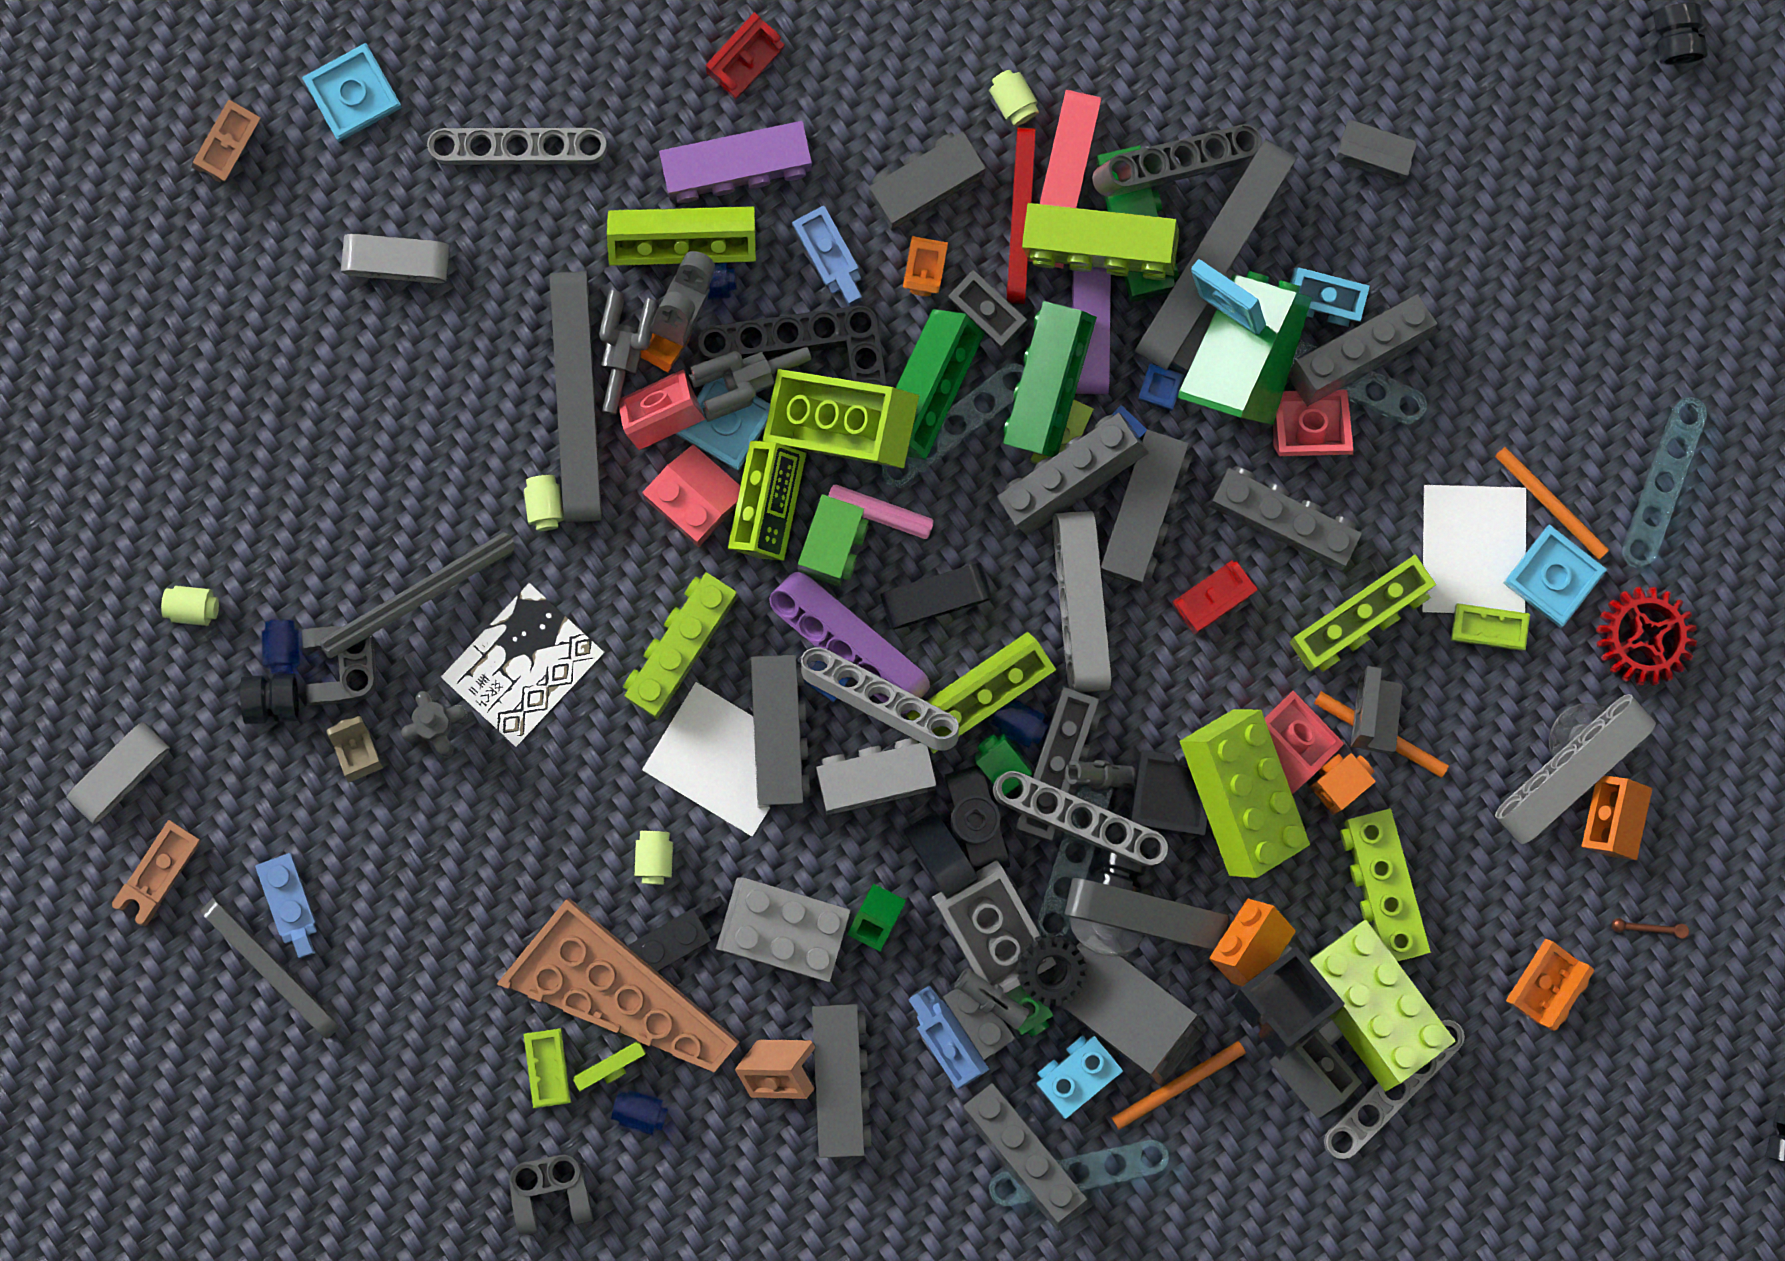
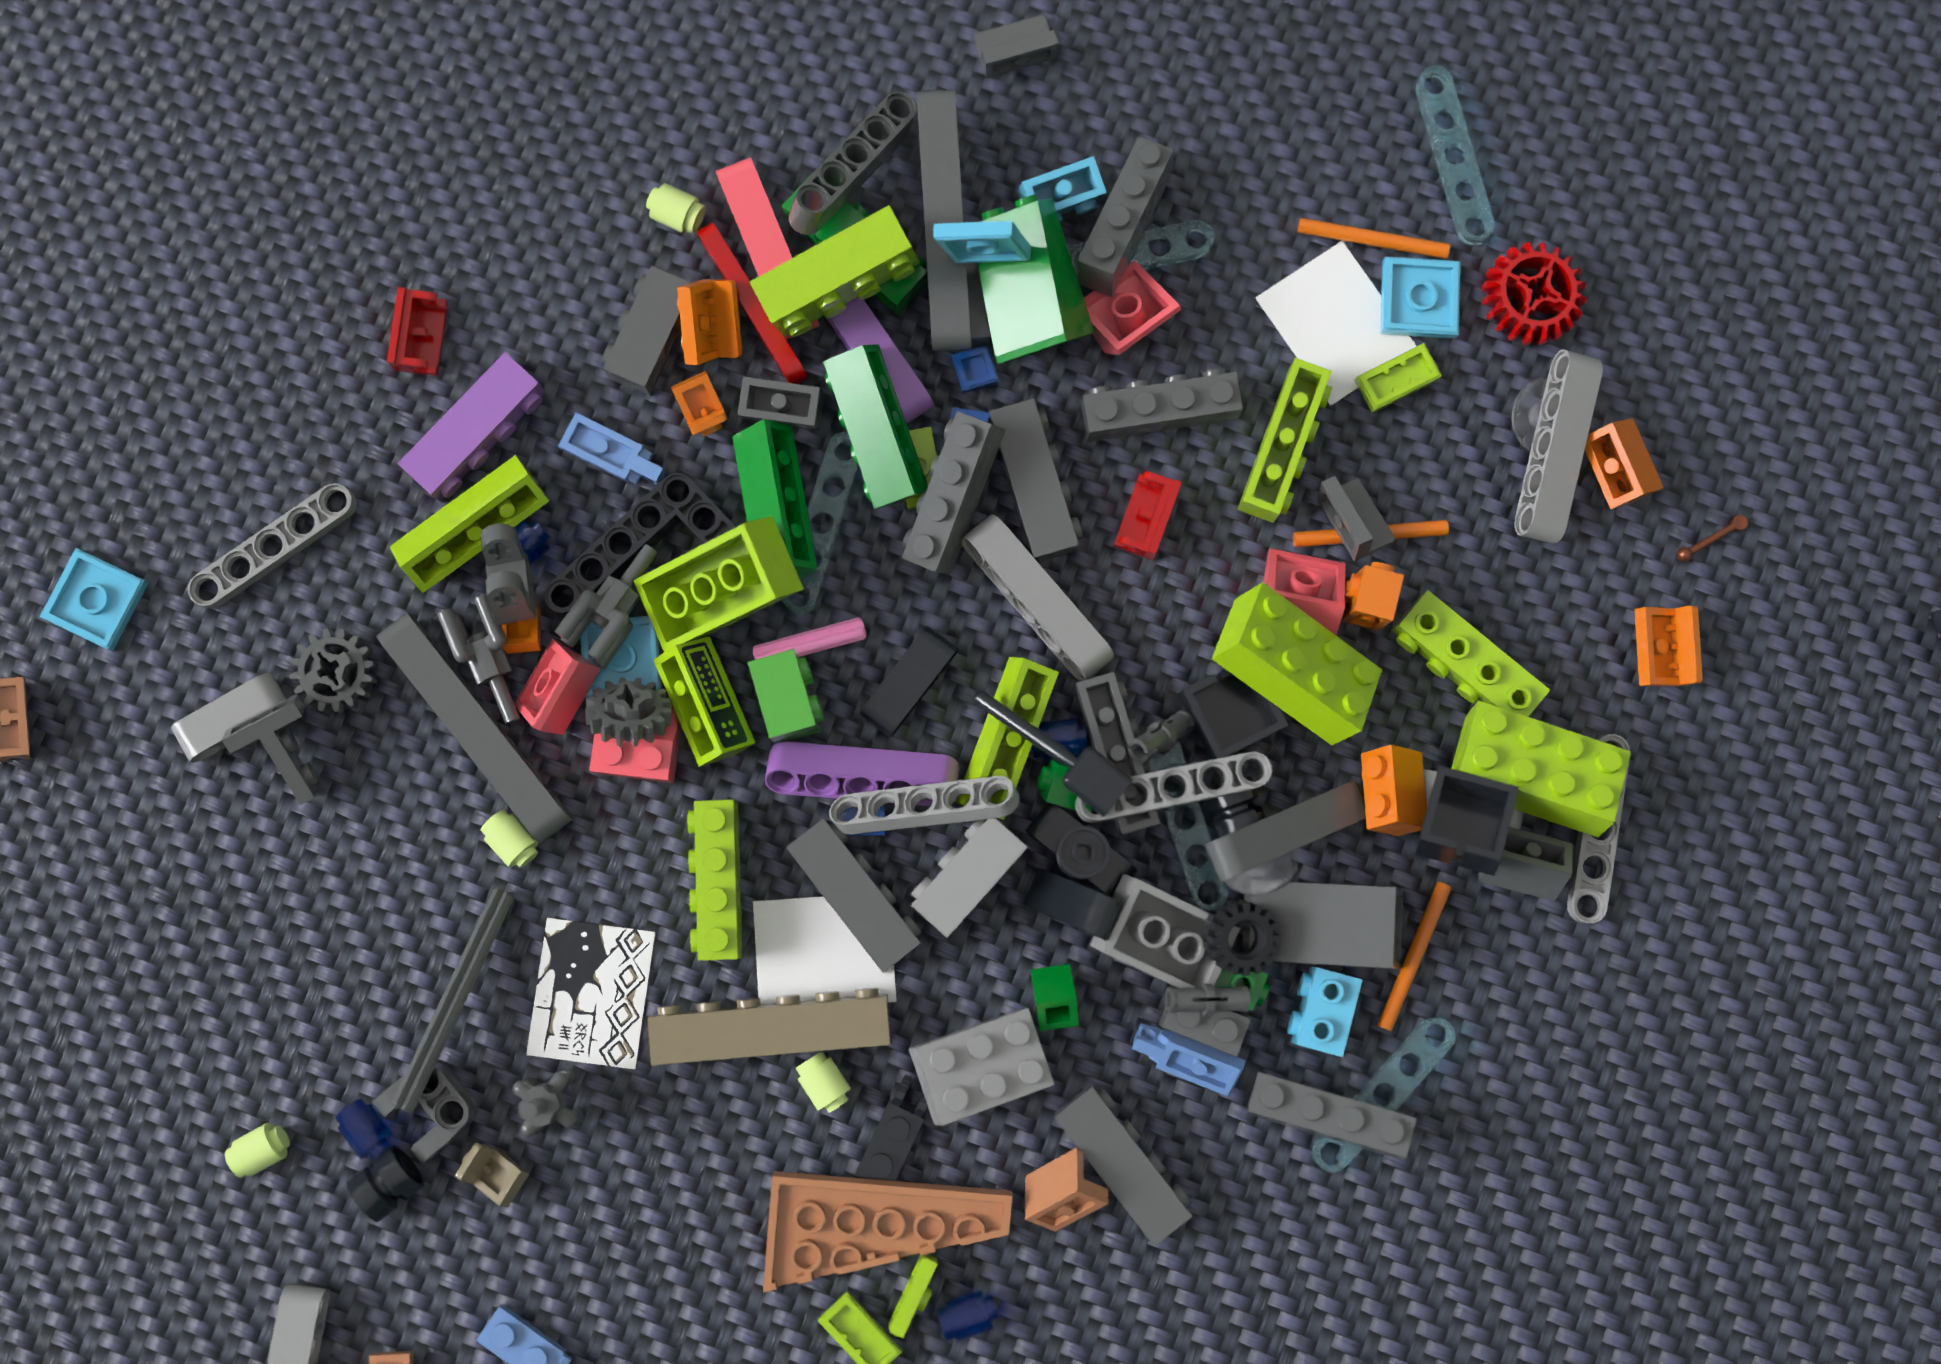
camera: 30 degrees left, 0 degrees up
none -> dark grey bracket [222,693,319,805]
none -> dark grey gear [289,628,378,714]
none -> dark grey gear [585,677,672,746]
none -> dark tan brick [647,988,892,1065]
none -> orange bracket [677,279,742,365]
none -> black piece [974,691,1133,817]

